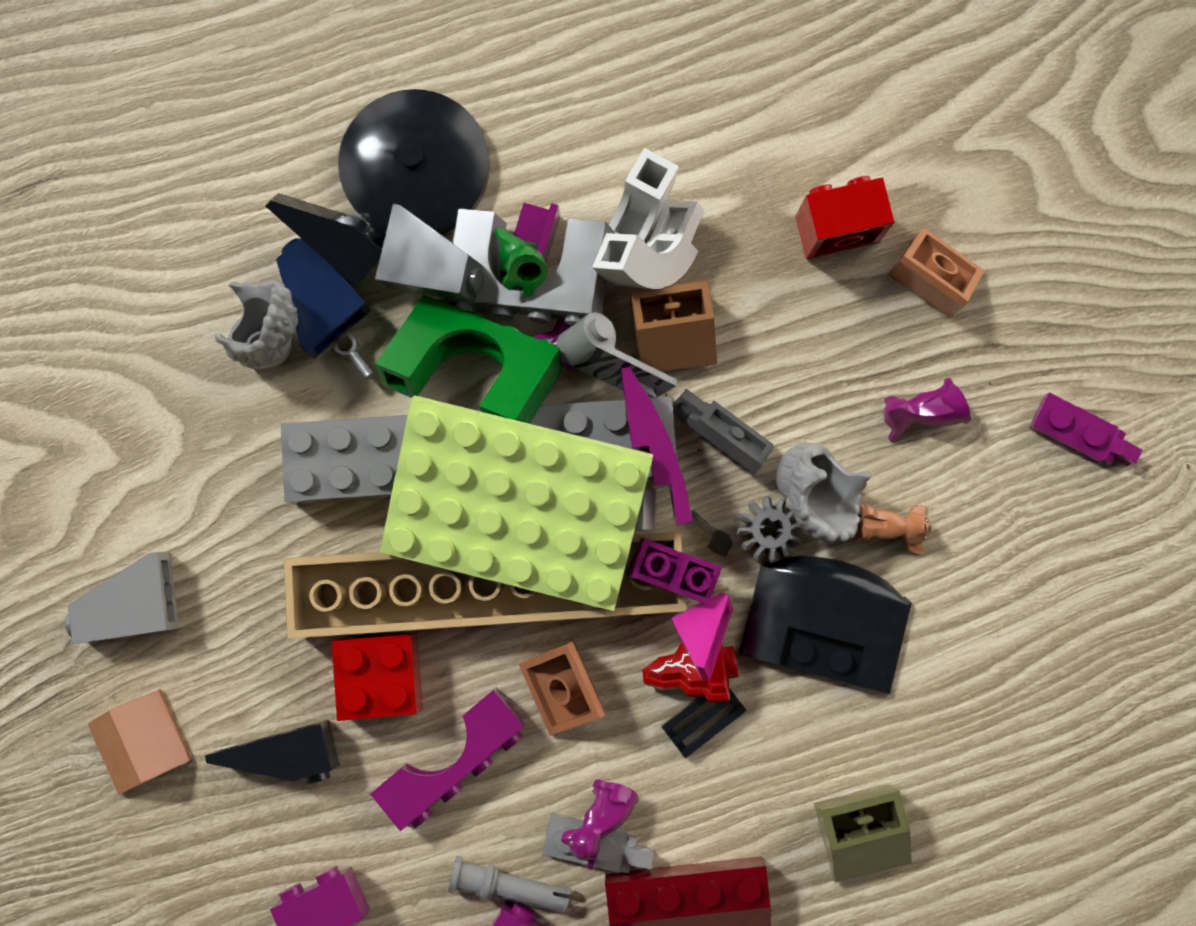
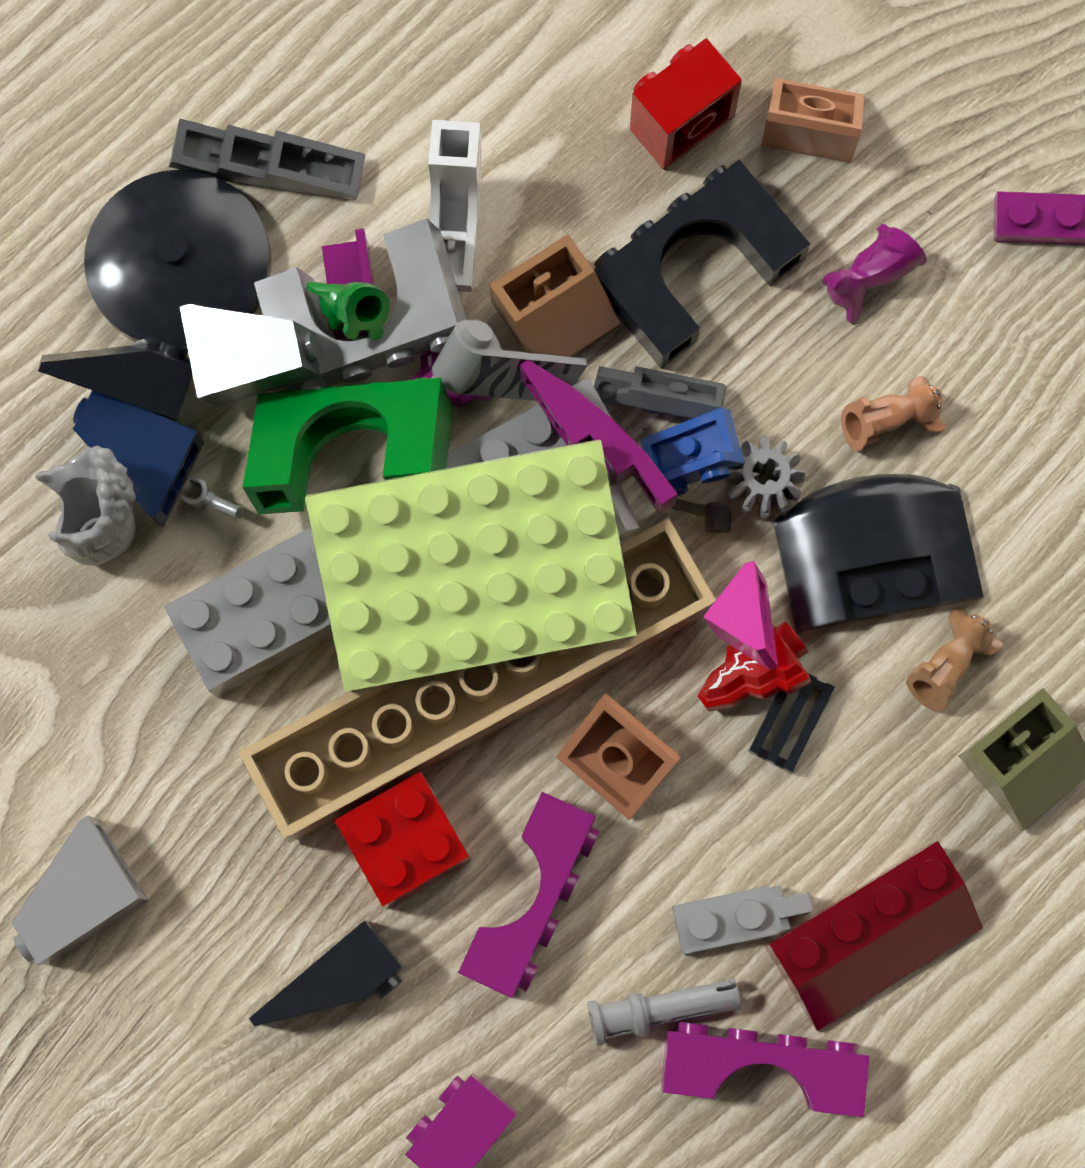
camera: 25 degrees left, 5 degrees down
nougat slope [88,689,192,795] -> none
magenta animal [561,779,639,870] -> none
white arch [592,201,704,289] -> none
magenta slope [628,538,722,605] -> none
light grey hair [776,442,871,544] -> none
none -> dark grey slope [169,119,366,200]
none -> black arch [593,160,810,369]
none -> blue bracket [640,407,745,496]
none -> medium nougat animal [906,607,1003,711]

